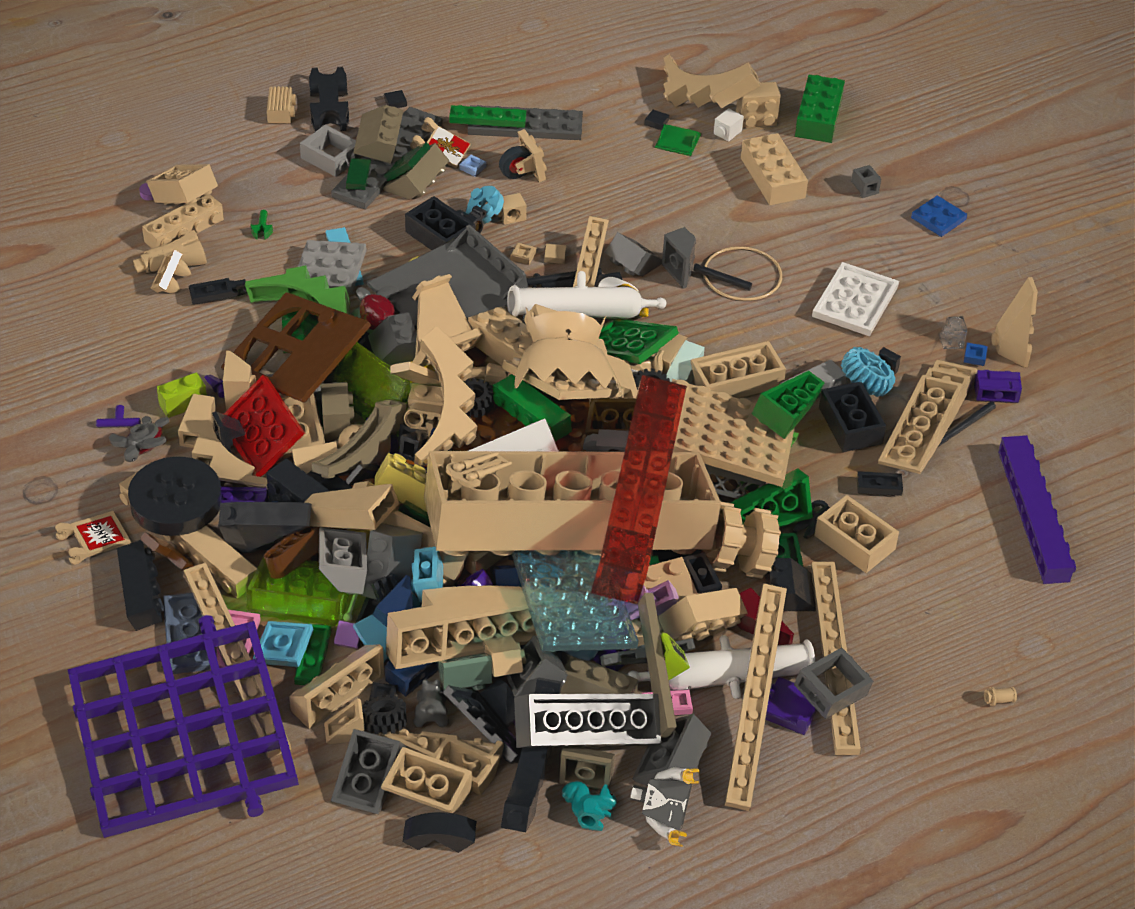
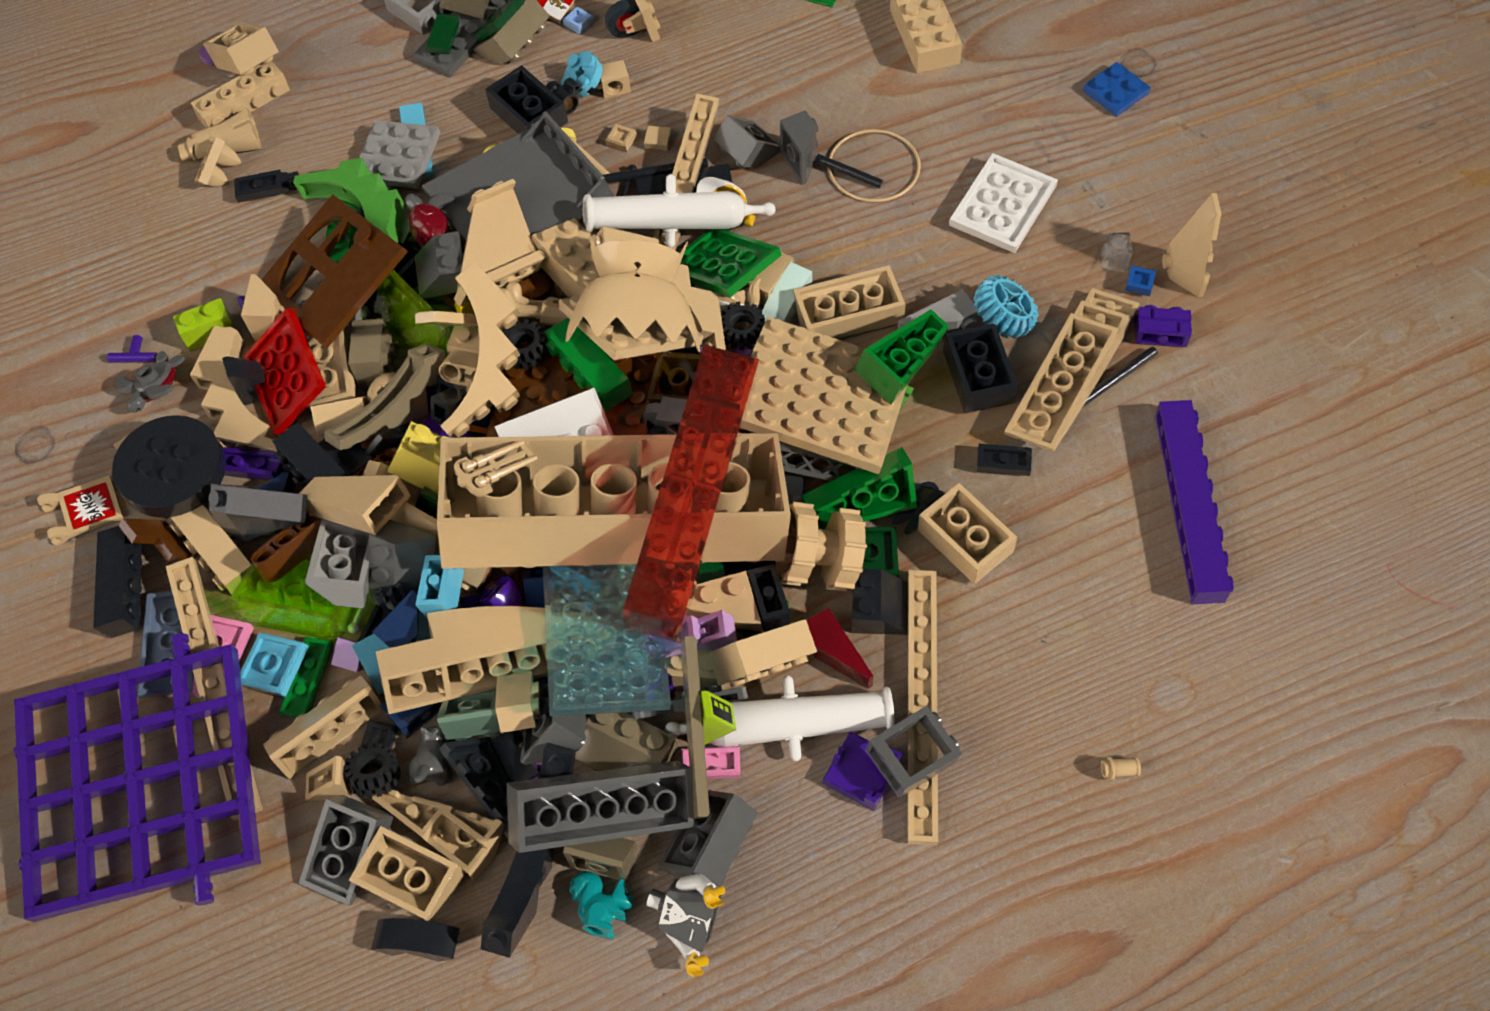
camera: 10 degrees right, 15 degrees up
green bar [251,210,273,240] -> none
tan plate [724,584,787,811] -> none
dark grey brick [851,165,881,198] -> none
black tile [879,347,901,375] -> none

